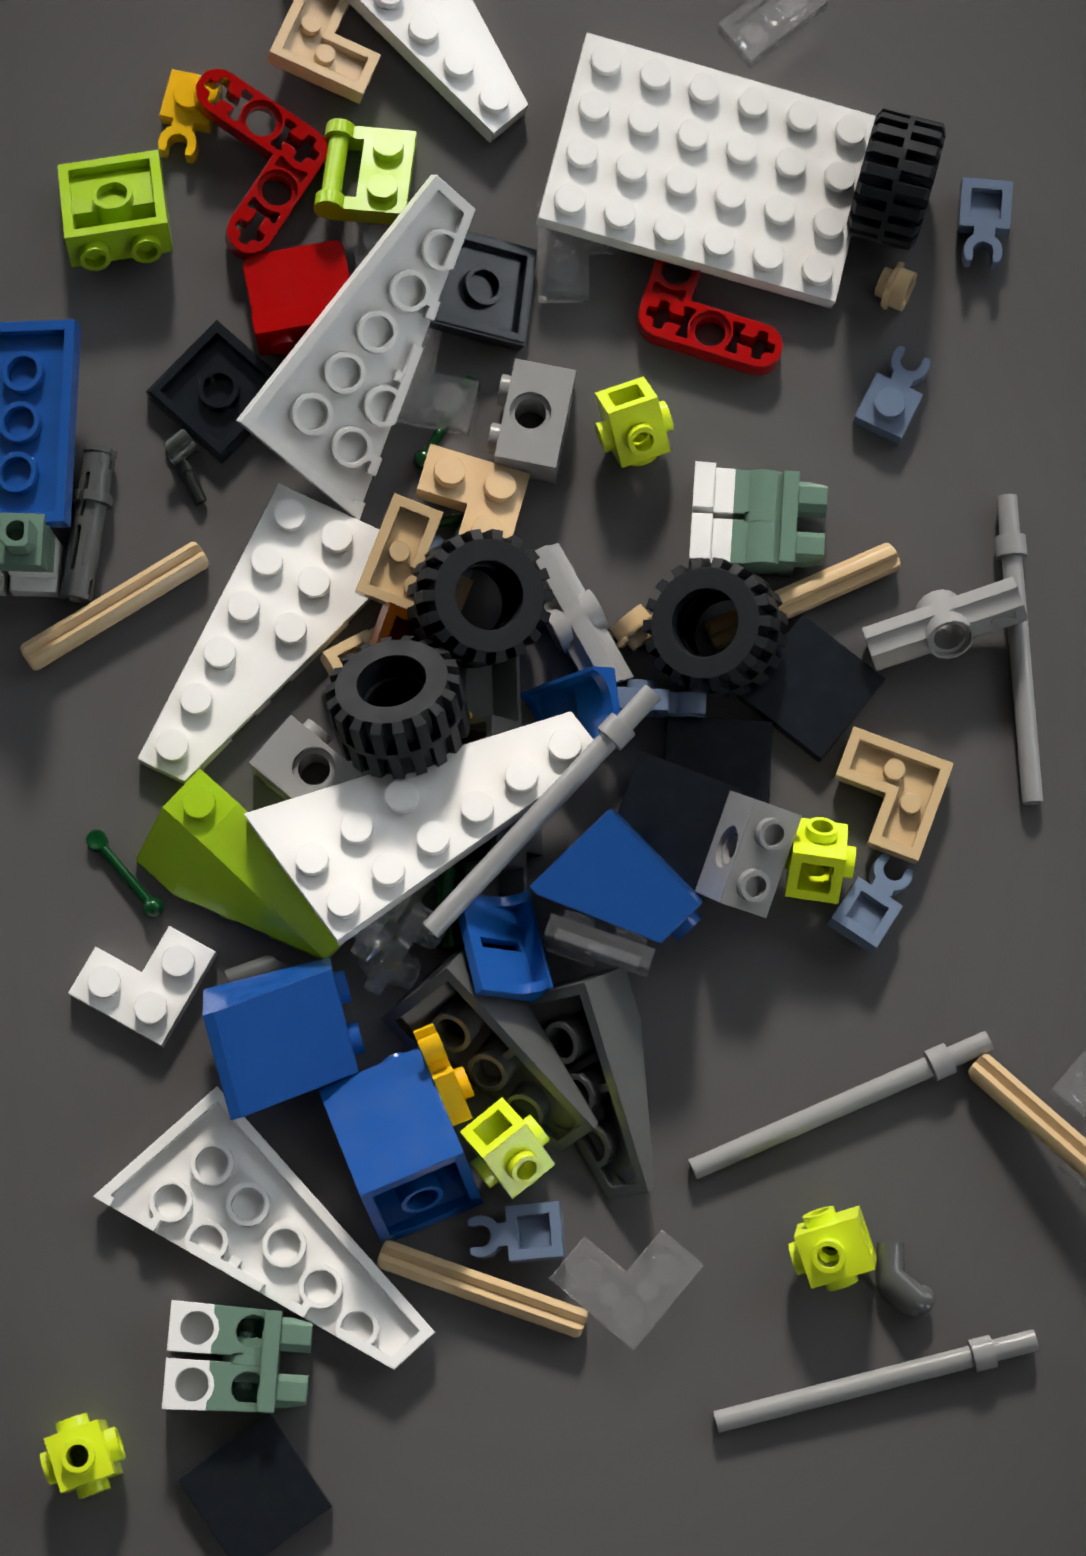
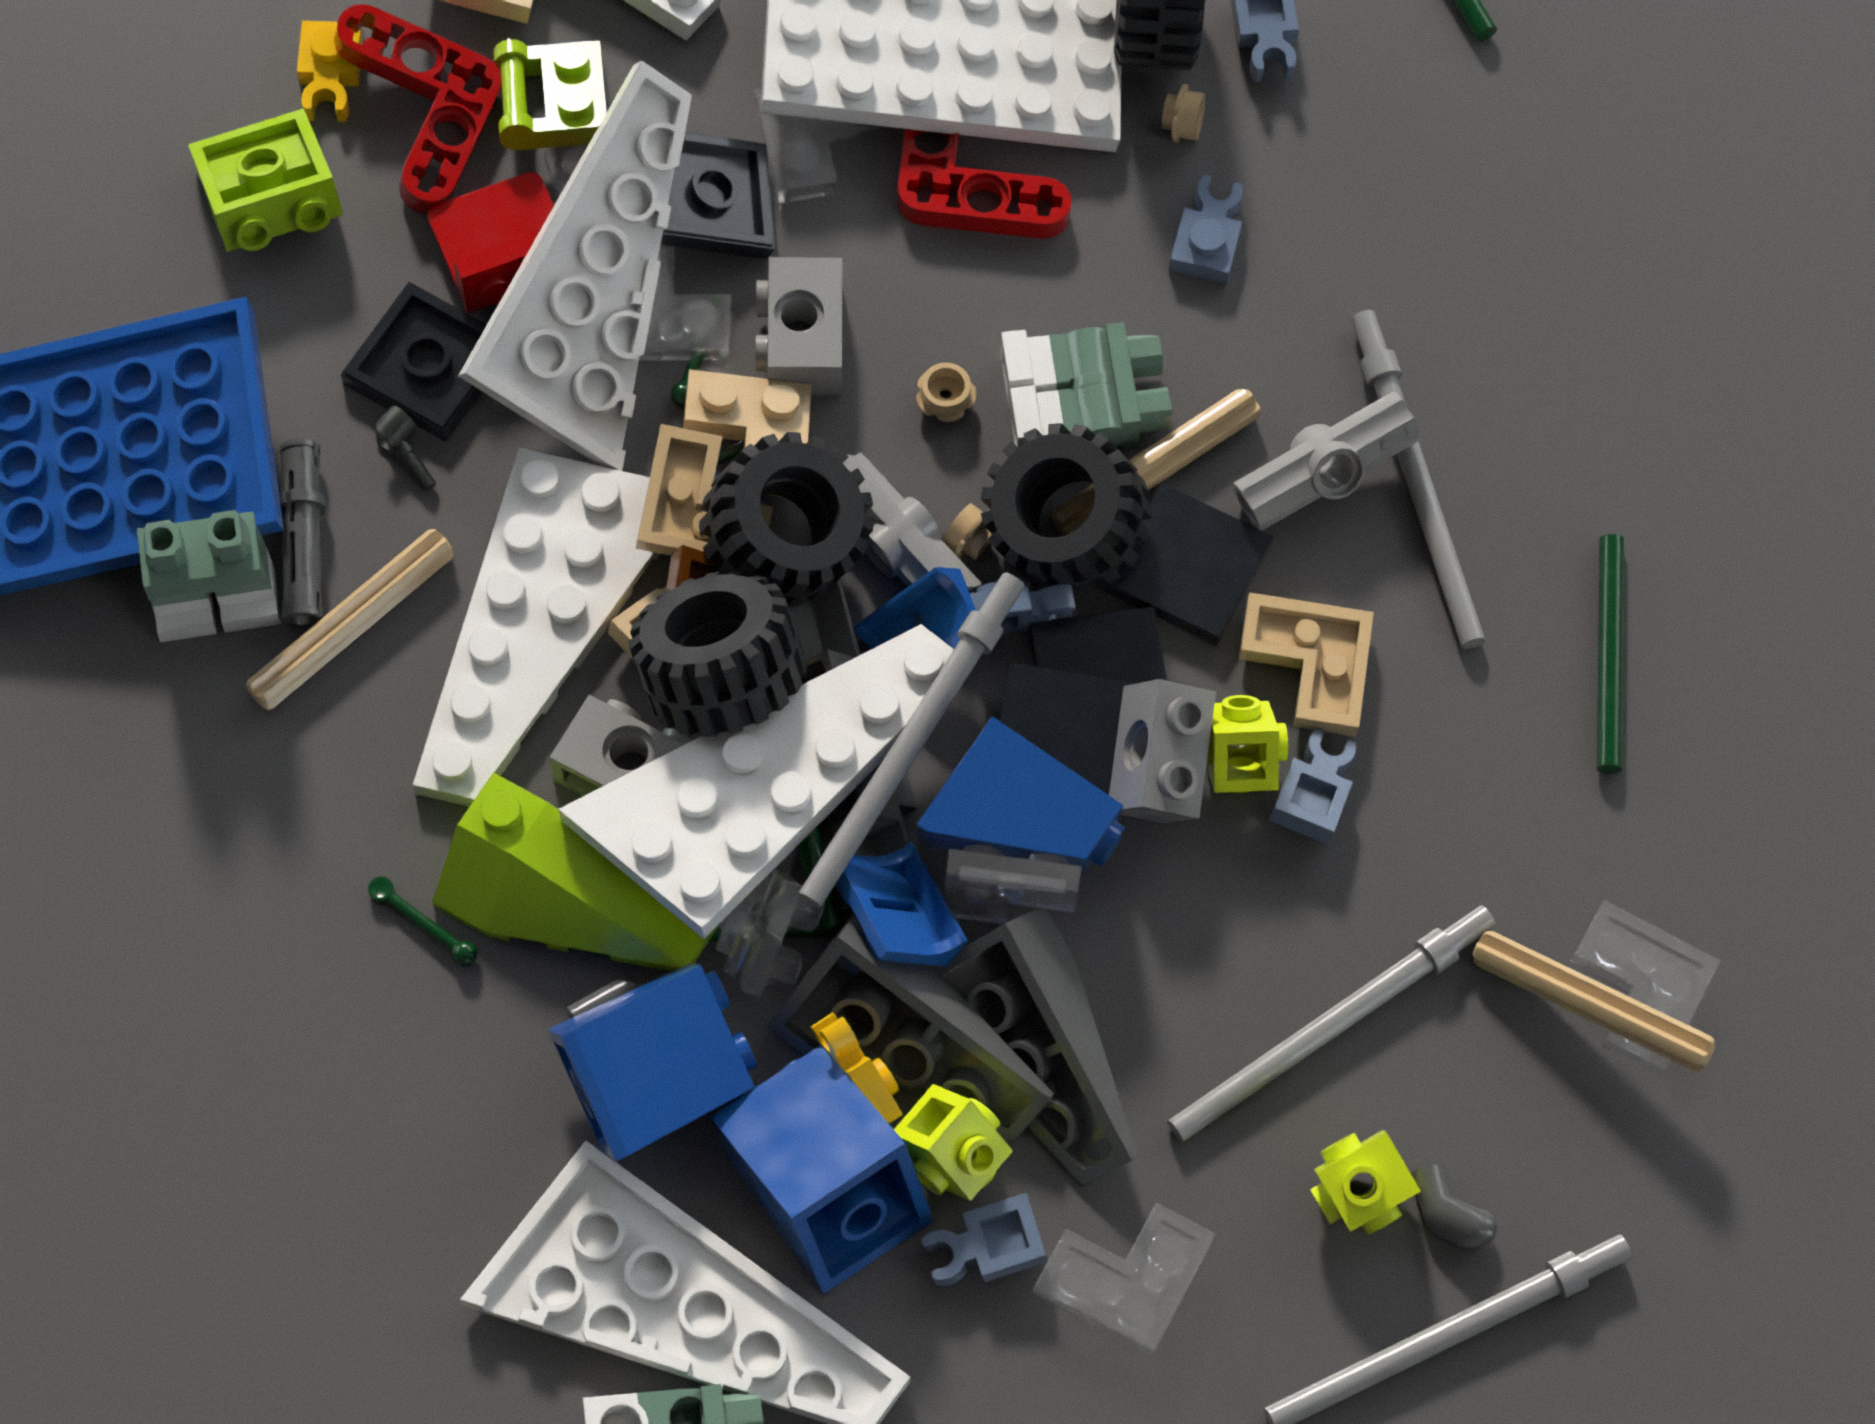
camera: 15 degrees left, 10 degrees down
white plate [68,926,218,1048] -> none
tan axle [377,1240,588,1338] -> none
neon yellow brick [594,376,674,468] -> none
none -> tan plate [916,362,976,422]

